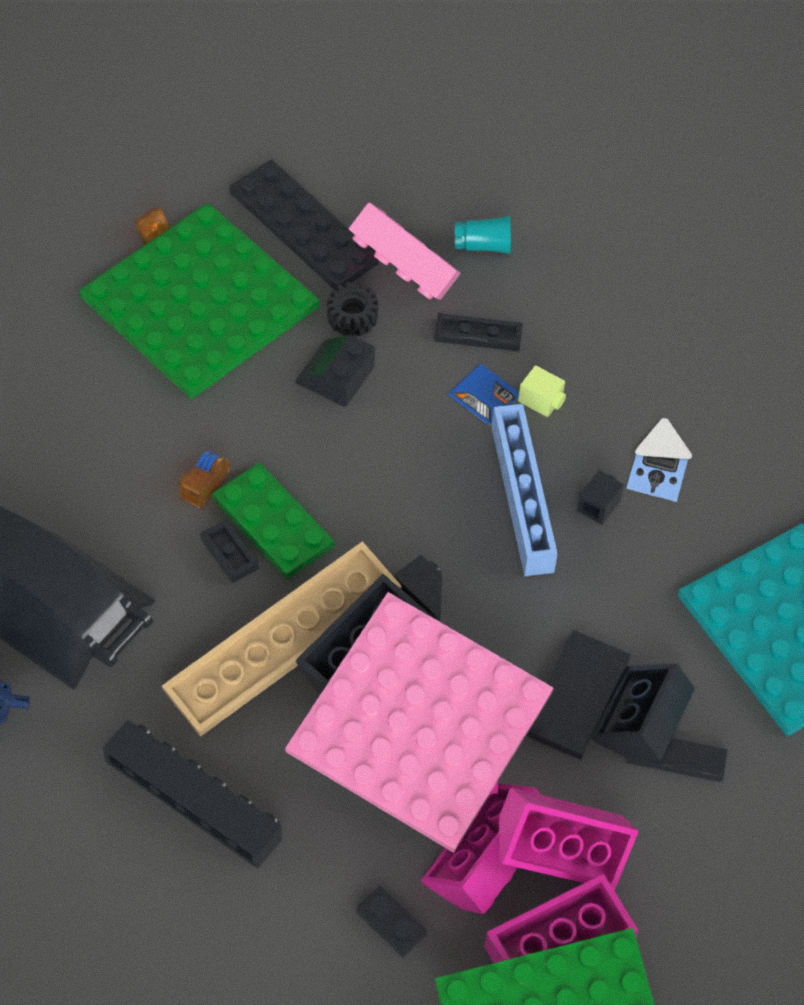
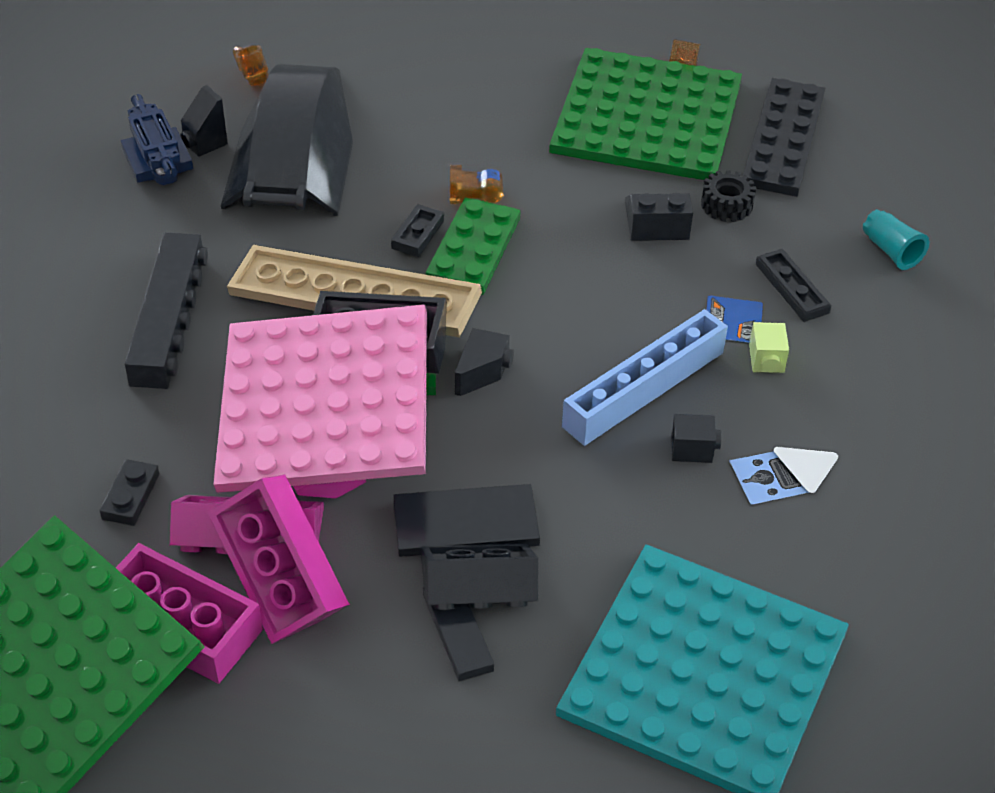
camera: 60 degrees right, 10 degrees down
bright pink wedge [349,202,461,300] -> none

